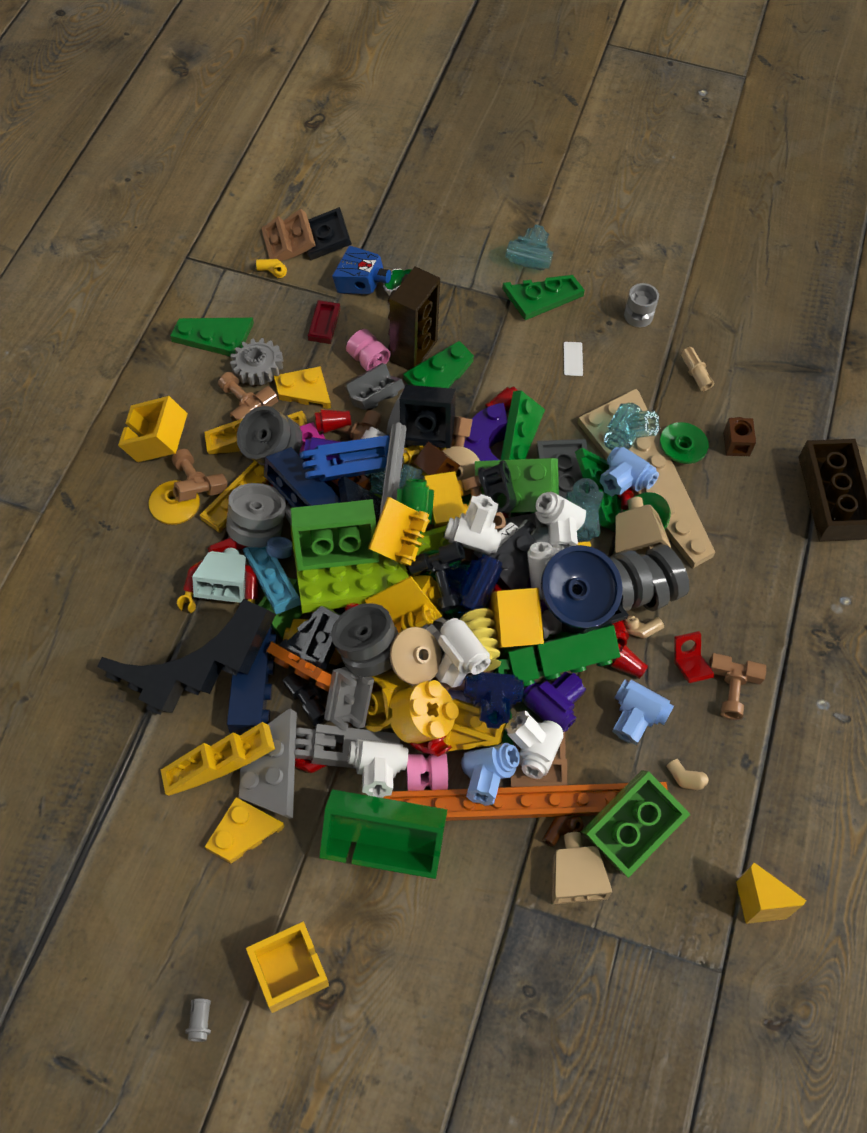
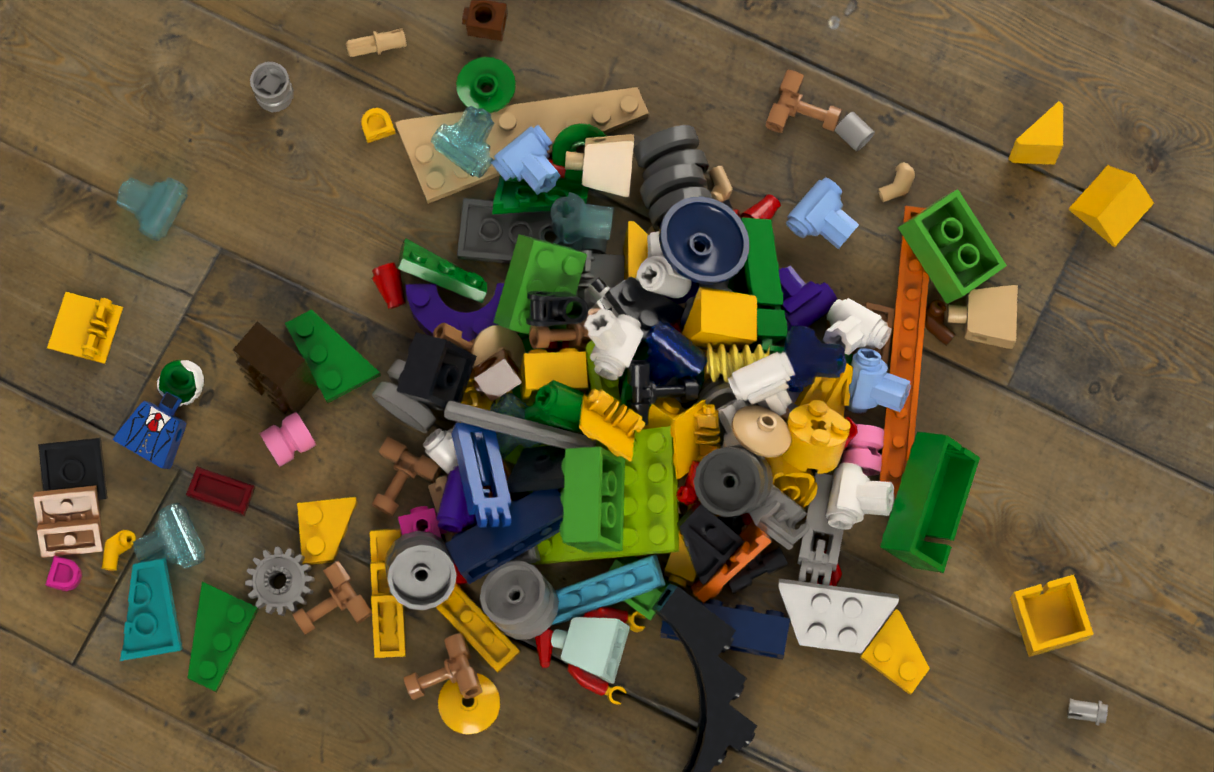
camera: 75 degrees left, 15 degrees up
yellow piece [118,396,188,462] -> none
yellow slope [161,722,275,796] -> none
medium blue tile [266,537,293,559] -> none
red cone [314,409,351,434] -> none
dark grey bracket [345,363,405,410] -> none
green wing [502,275,585,320] -> none
white piece [535,492,586,551] -> none
white sticker [564,342,583,376] -> none
red bracket [674,631,714,683] -> none
none -> dark pink tile [45,556,82,591]
none -> yellow hinge [47,292,123,364]
none -> teal wing [120,558,183,661]
none -> clear light blue piece [133,503,206,569]
none -> yellow tile [361,108,396,143]
none -> light grey beam [835,111,875,152]
none -> yellow slope [1069,165,1154,248]

